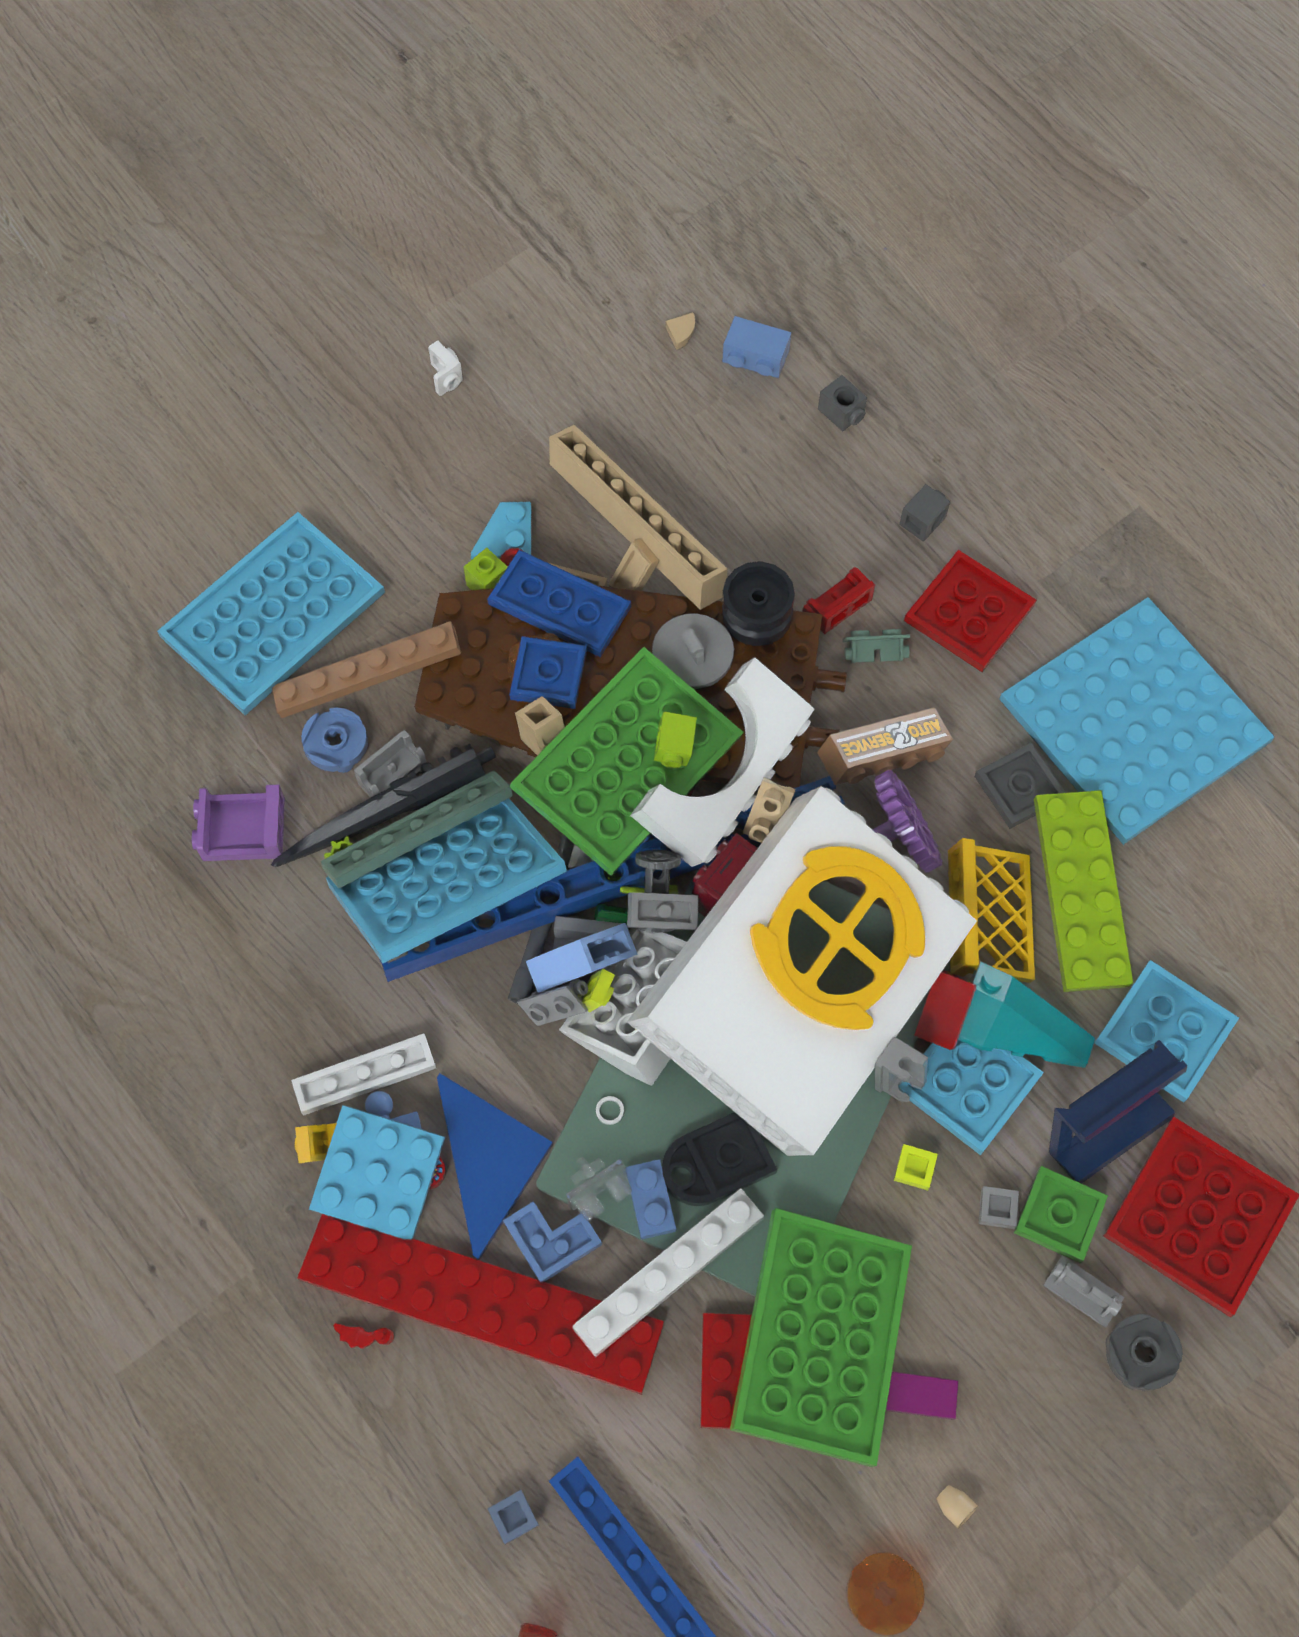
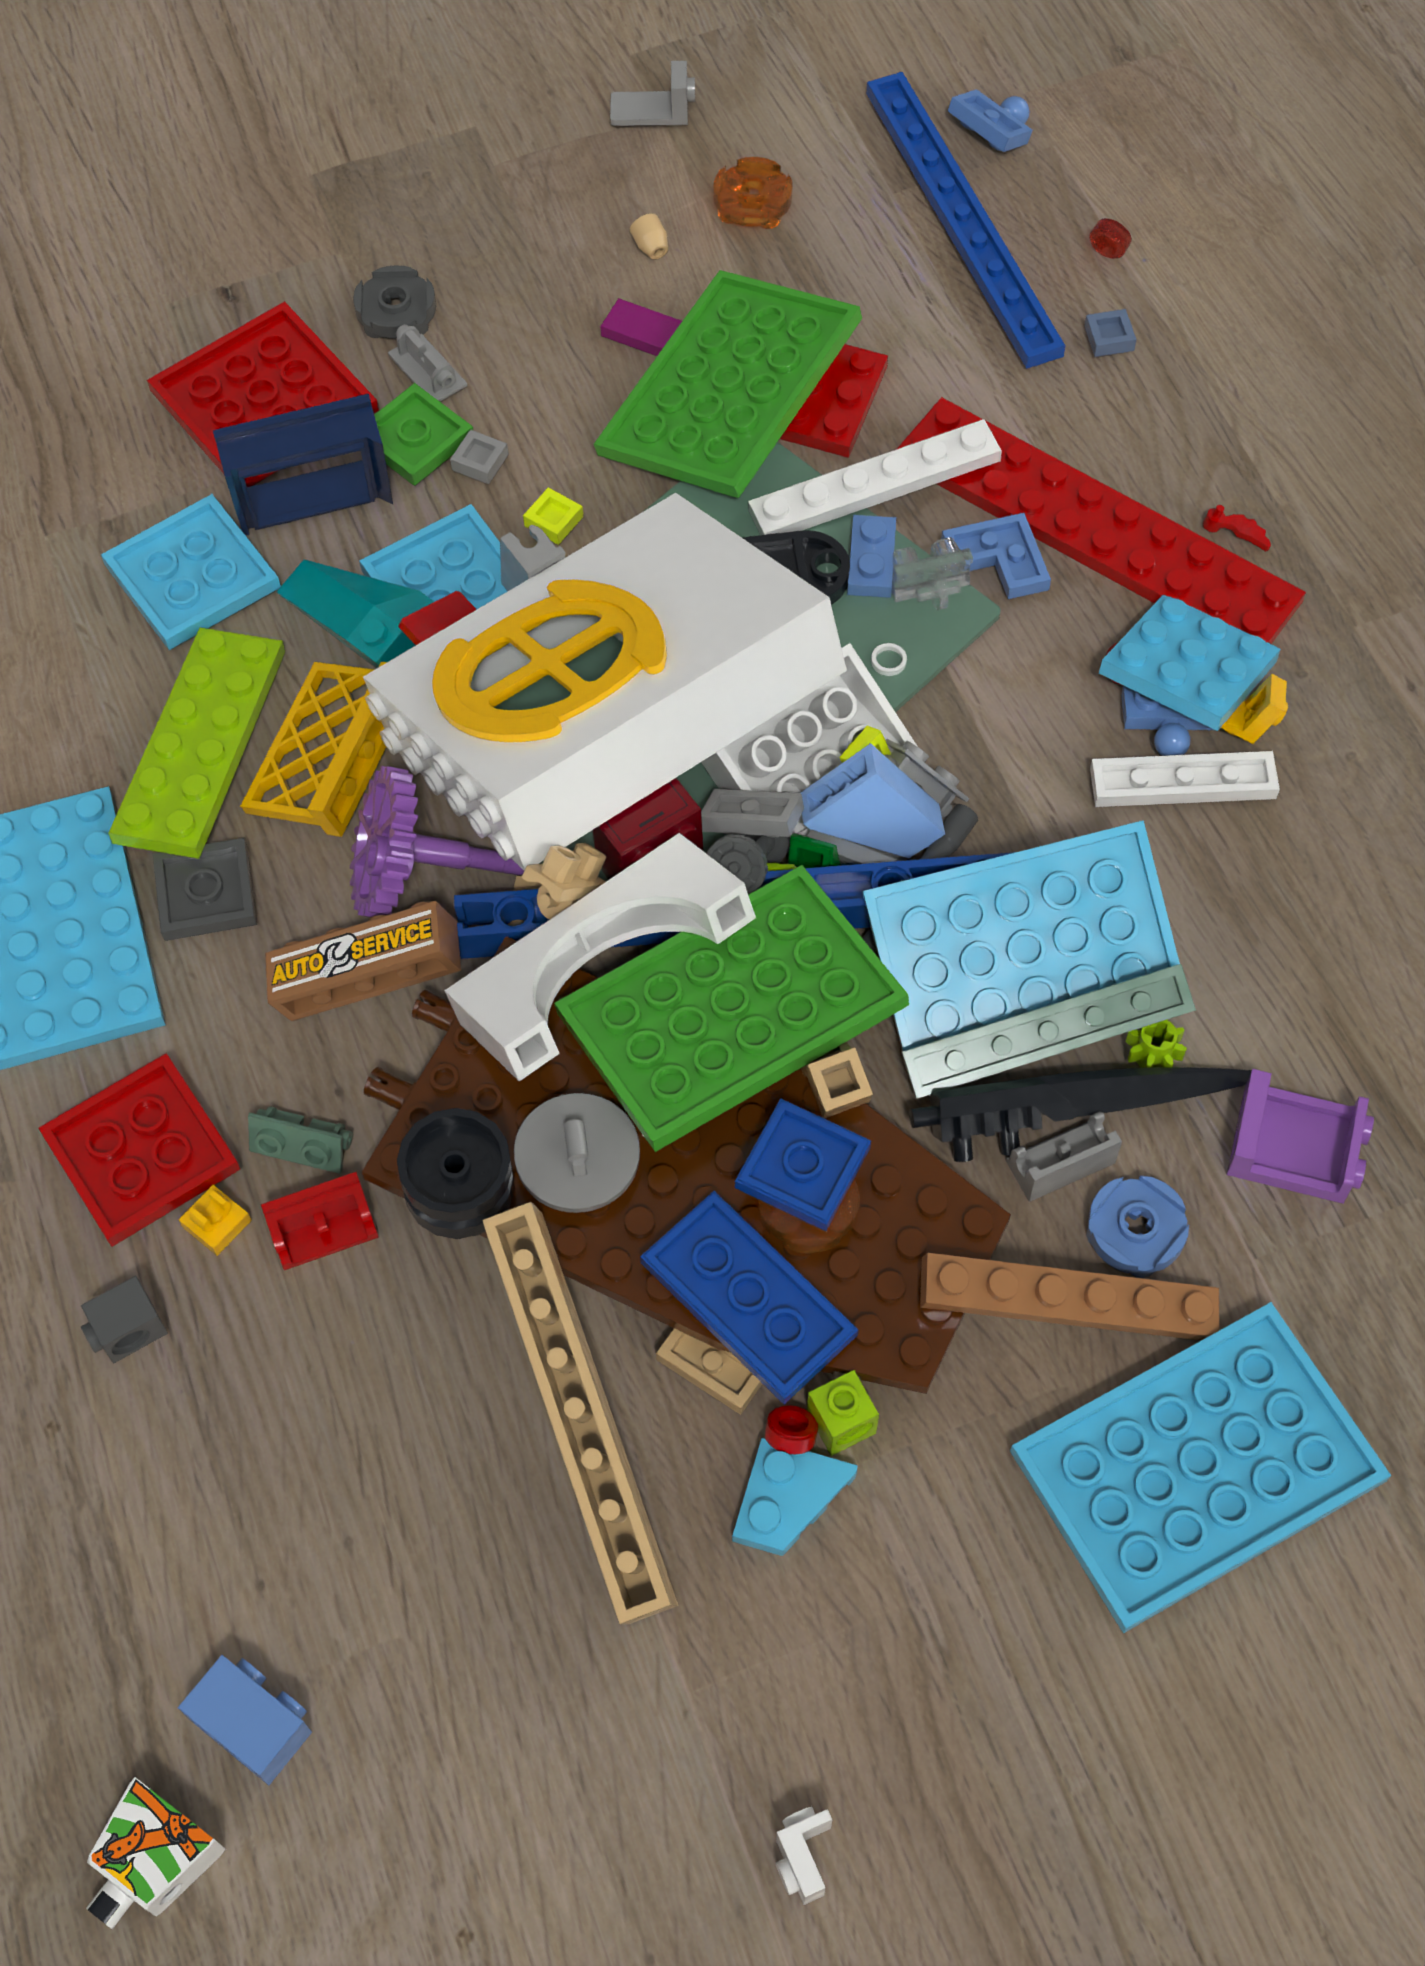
camera: 160 degrees left, 5 degrees down
blue tile [437,1073,553,1260] -> none
tan tile [608,538,659,591] -> none
lime brick [654,712,697,768] -> none
tan tile [666,312,695,350] -> none
dark grey brick [818,375,867,432] -> none
none -> torso [86,1777,226,1929]
none -> yellow tile [178,1185,252,1256]

